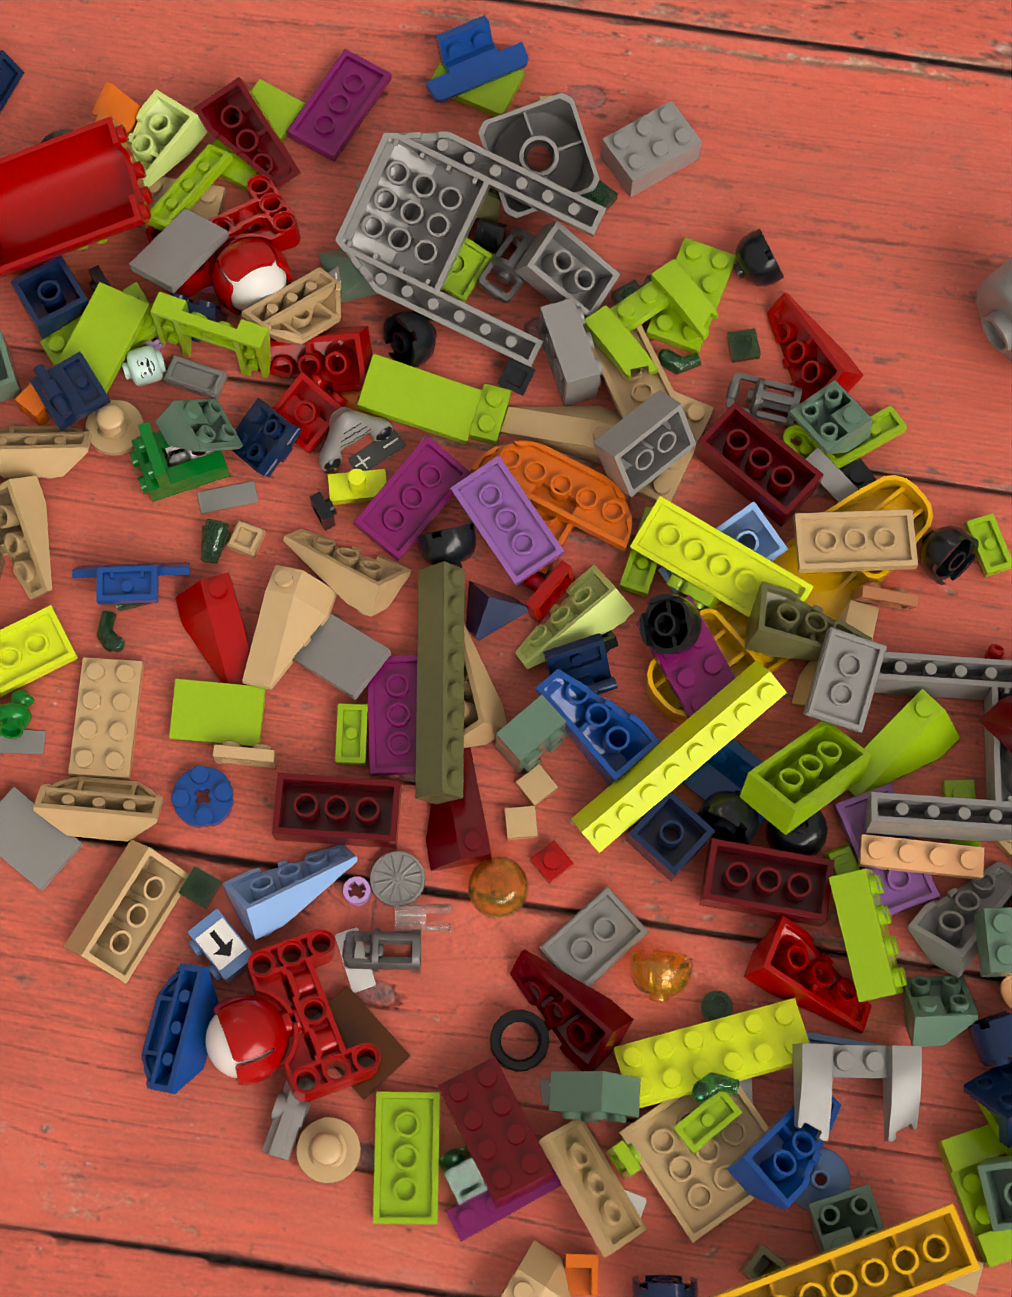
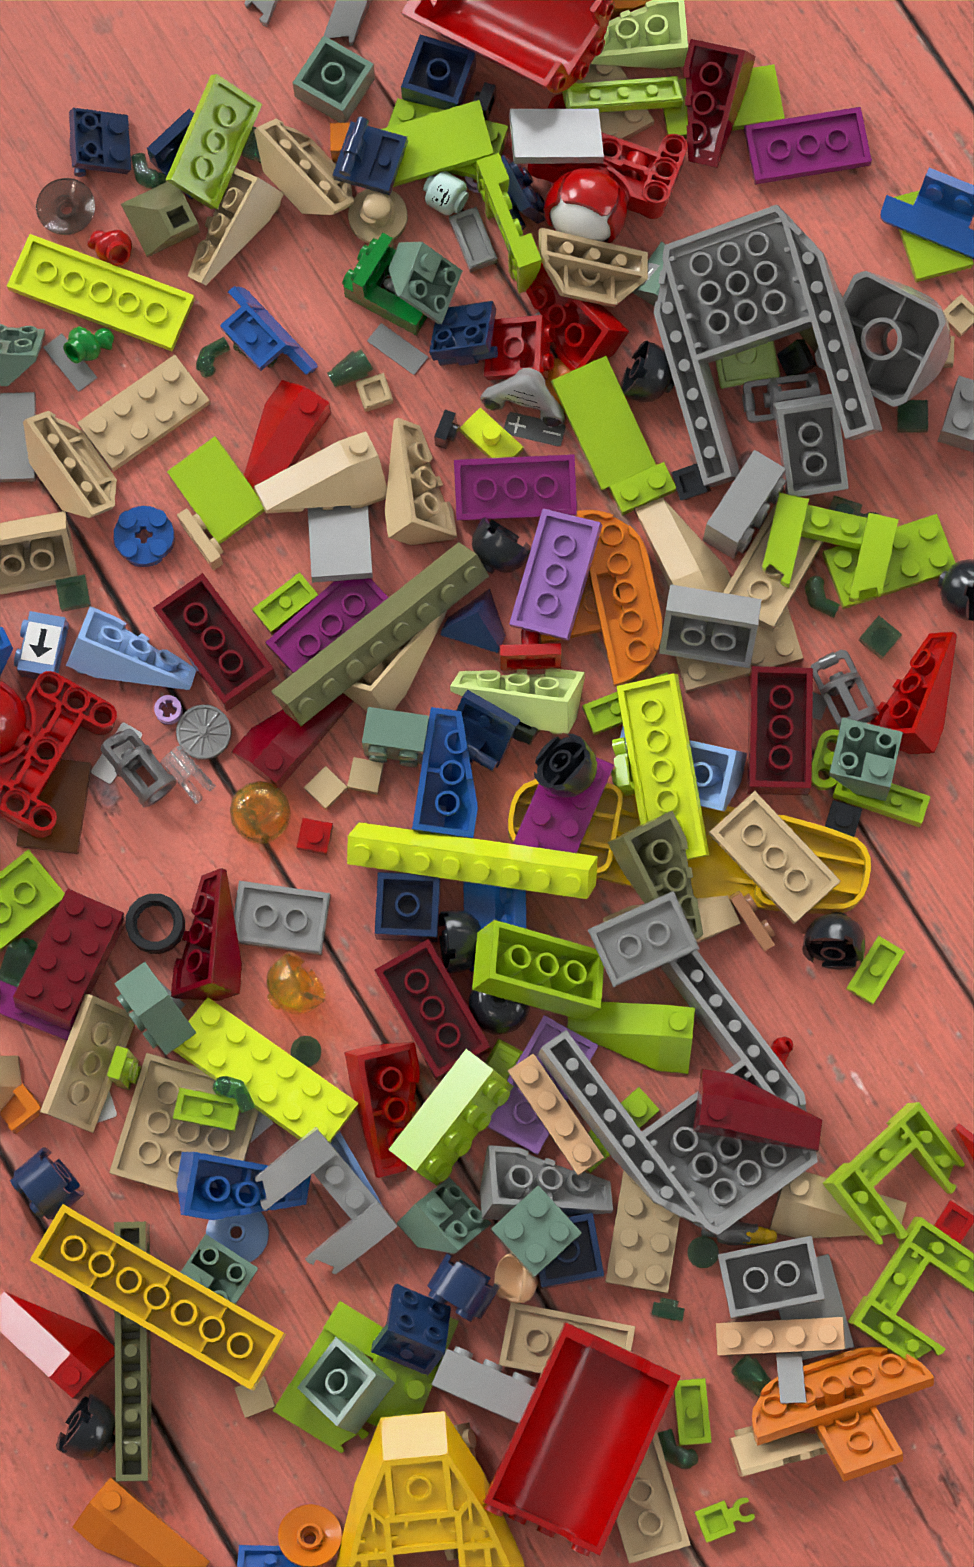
camera: 55 degrees right, 5 degrees up
light grey sticker [806,447,858,502] -> none

